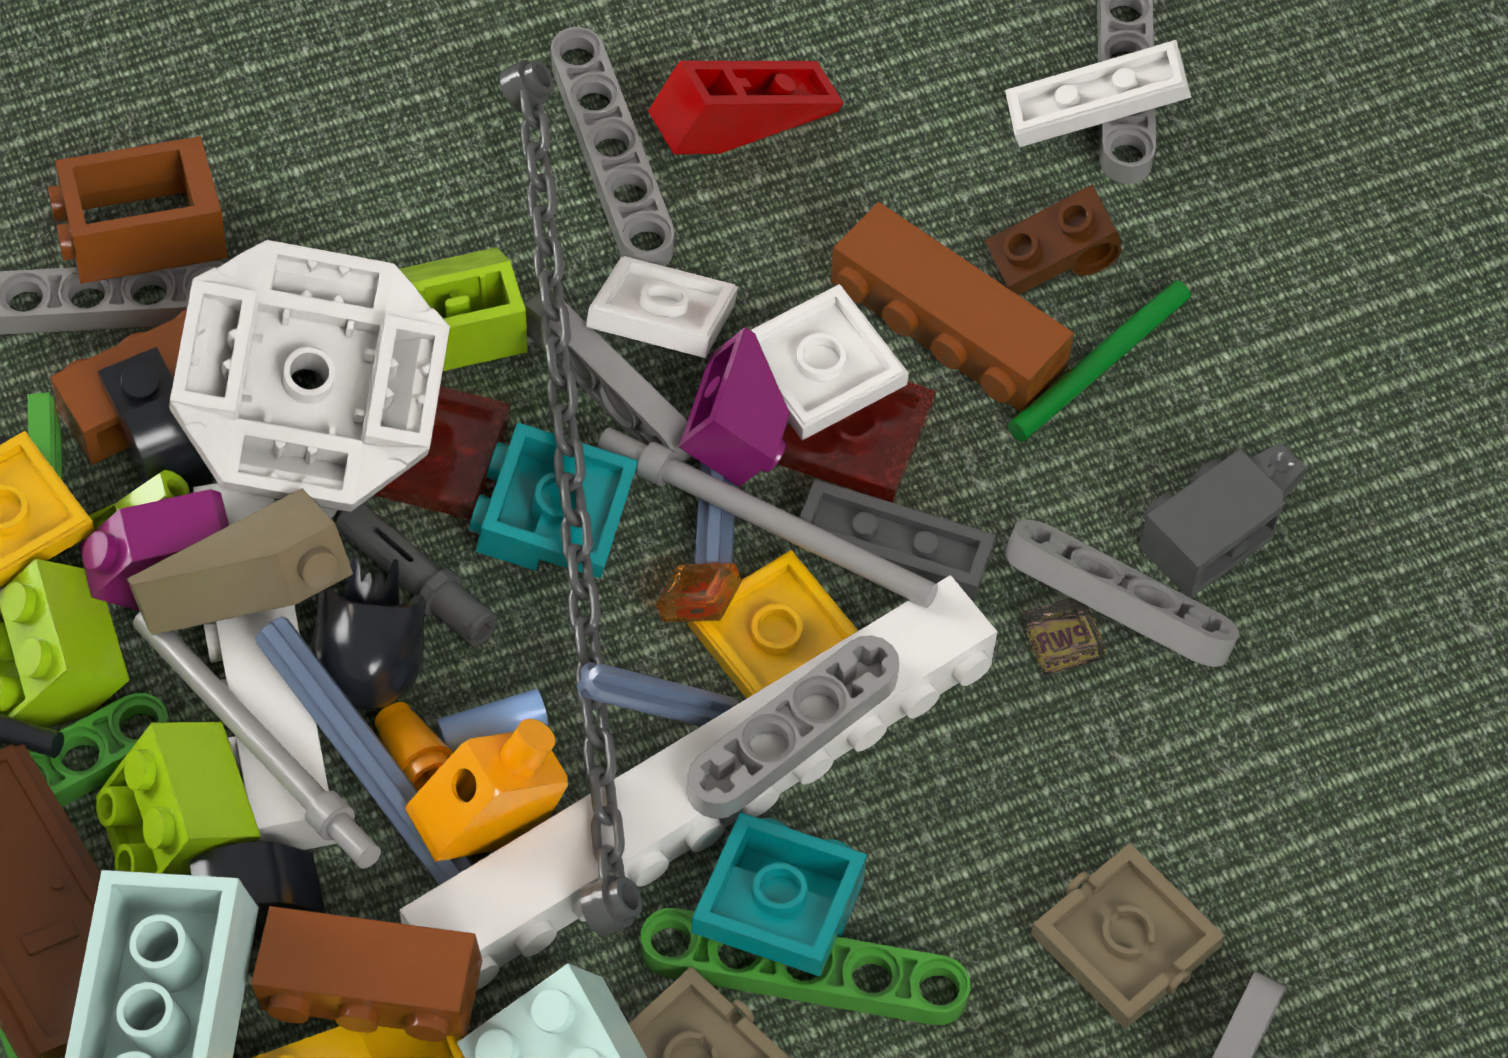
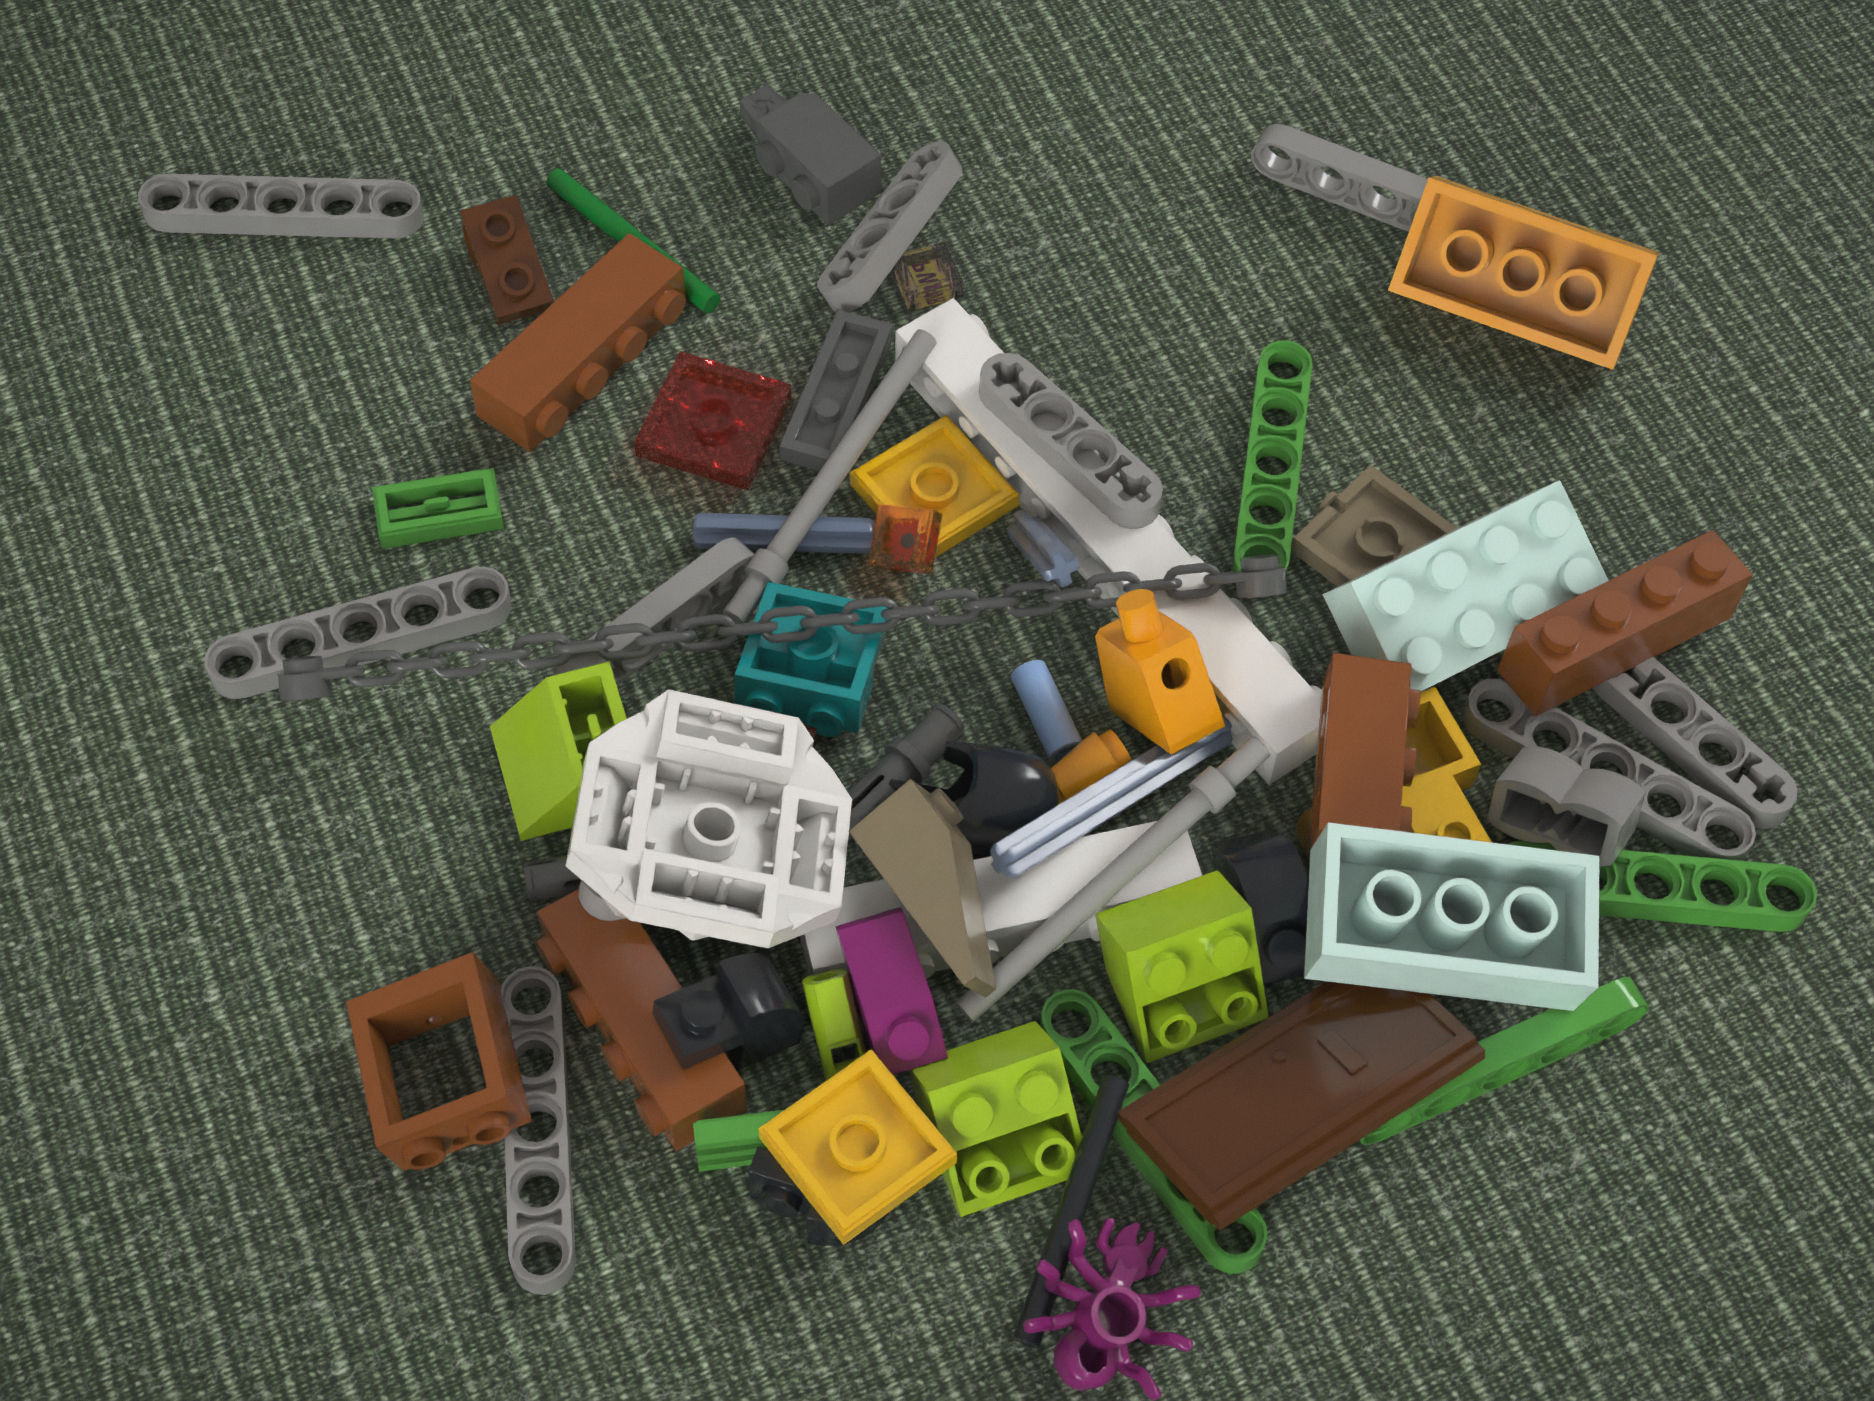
camera: 90 degrees left, 0 degrees up
white plate [586,256,738,358] -> none
red slope [648,61,844,155] -> none
magenta slope [679,327,790,487] -> none
teal plate [691,812,867,976] -> none
white plate [751,284,909,440] -> none
white tile [1005,40,1191,147] -> none
dark tan plate [1031,843,1225,1029] -> none
none -> bright green tile [372,468,504,549]

